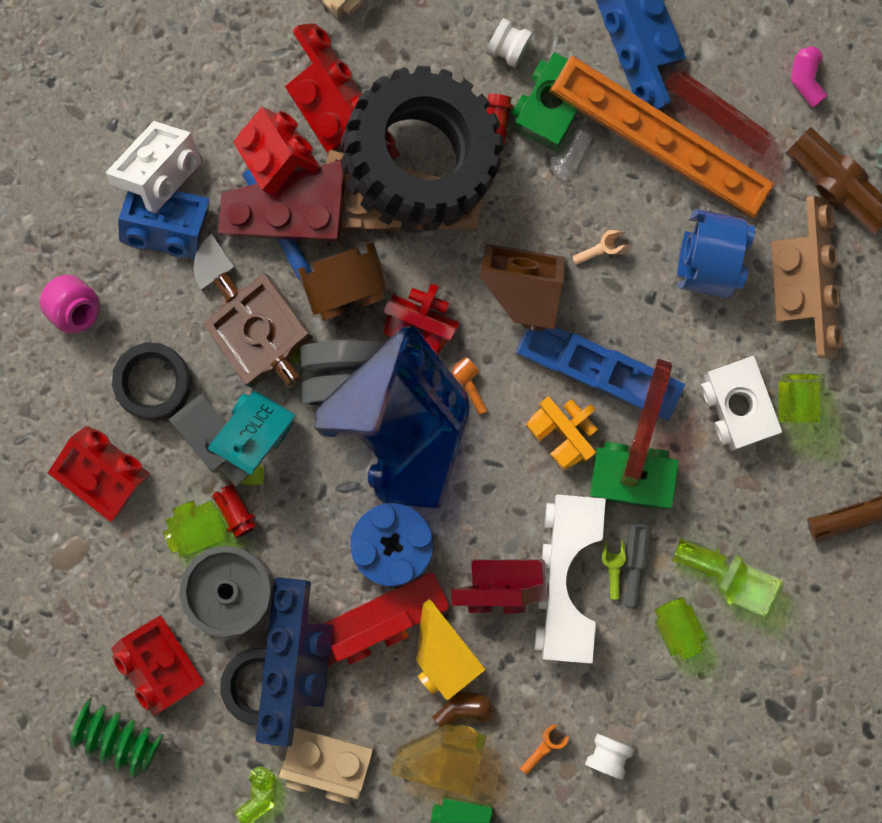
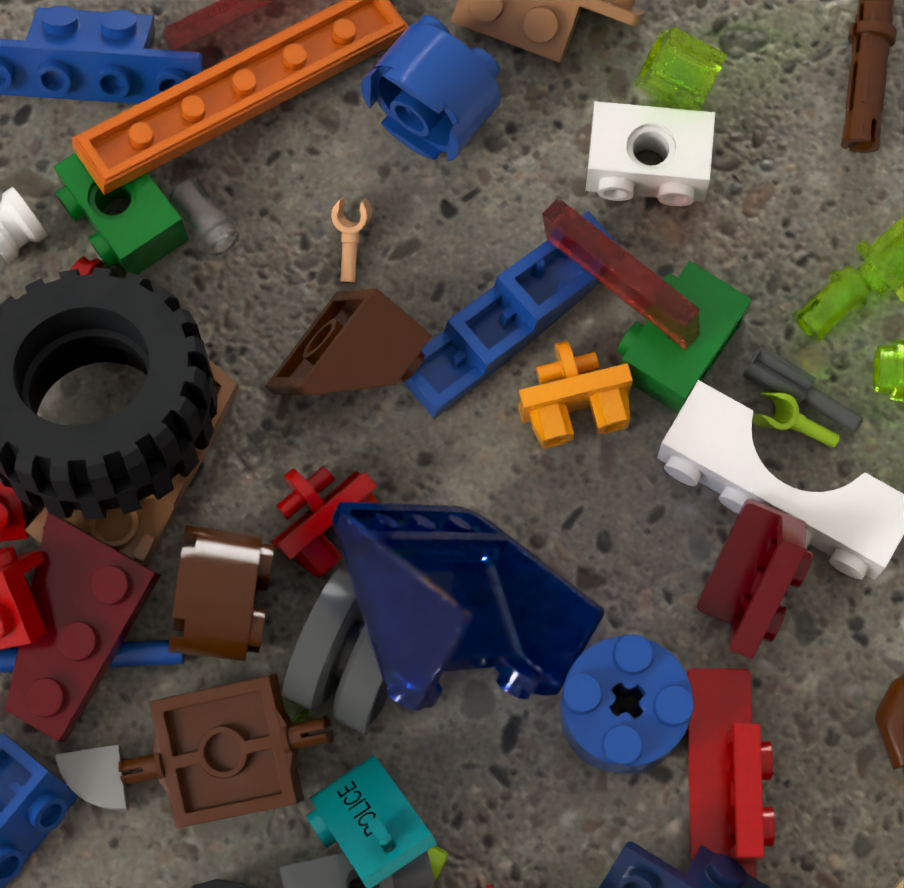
camera: 60 degrees left, 10 degrees down
yellow slope [416,599,486,700] -> none
orange hand [452,357,487,415] -> none

